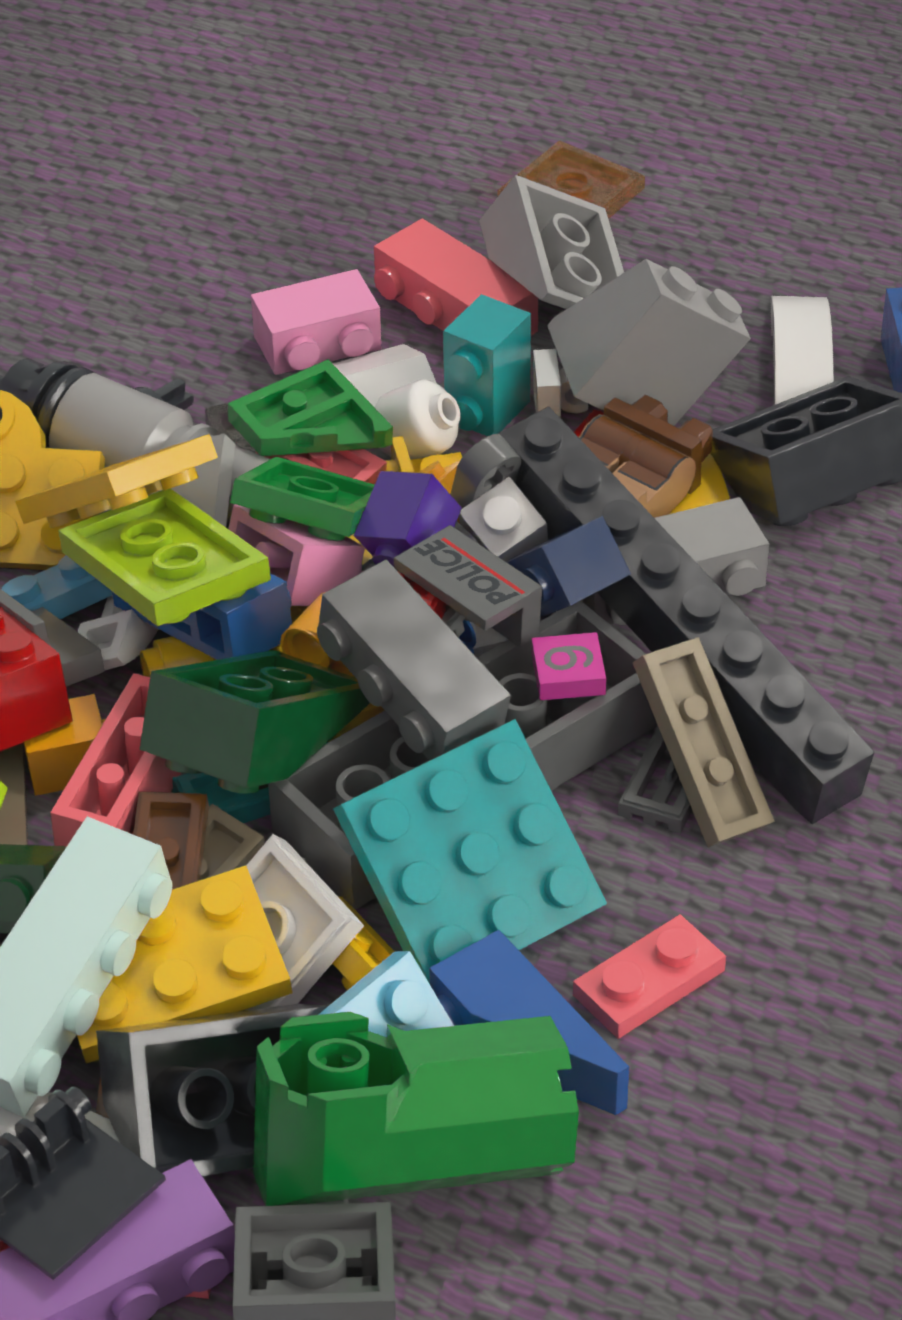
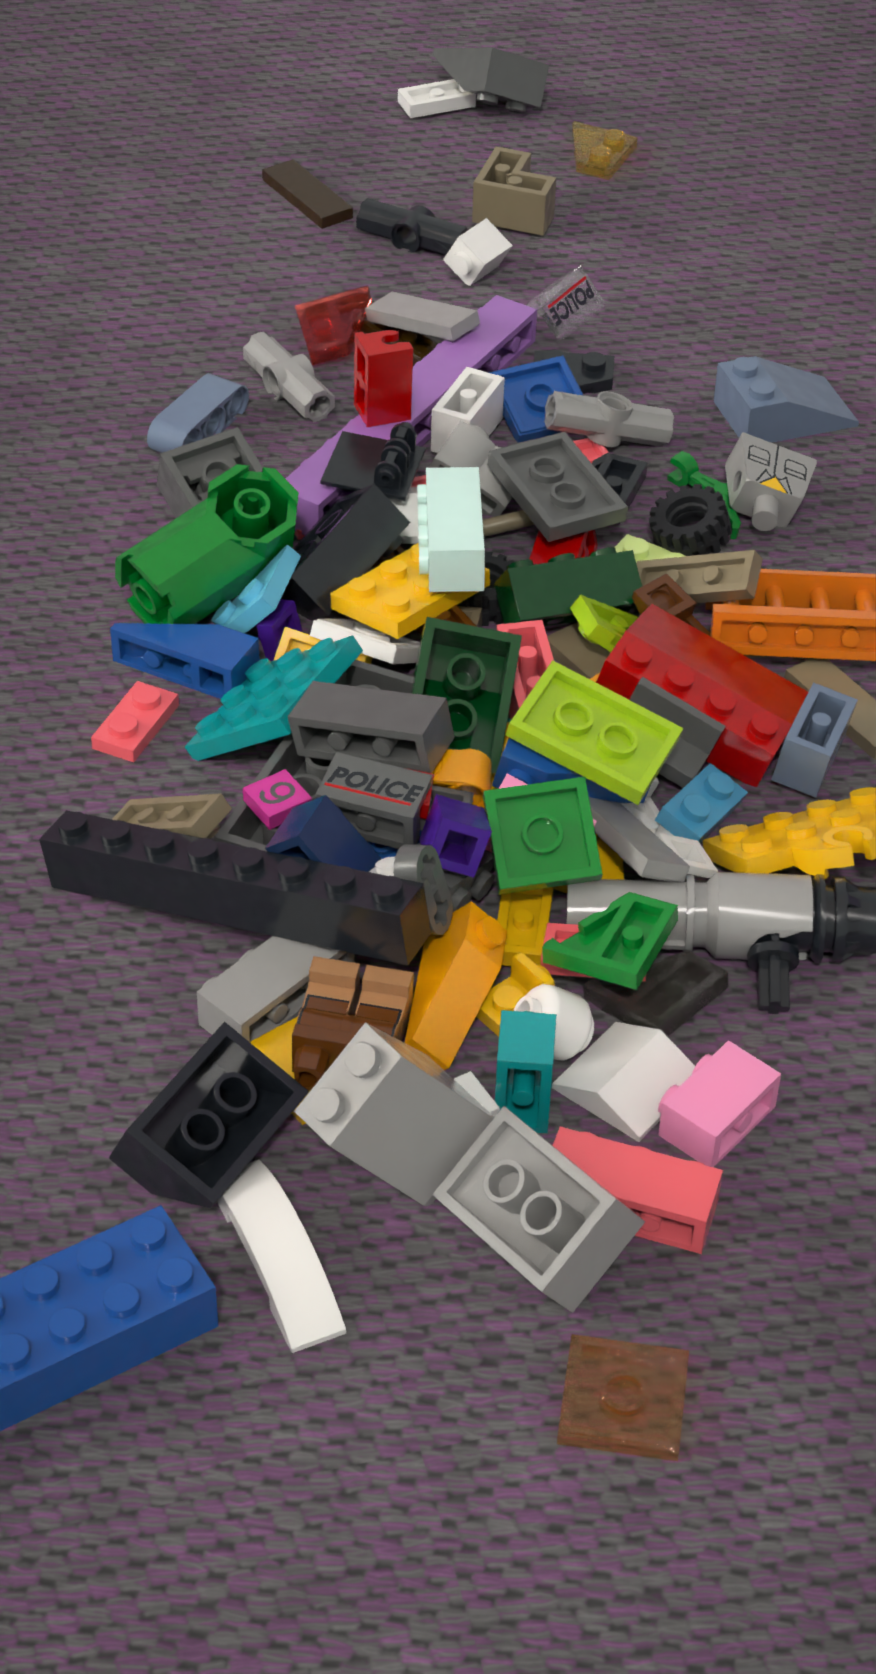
camera: 150 degrees right, 0 degrees up
yellow plate [15,434,218,528] -> none

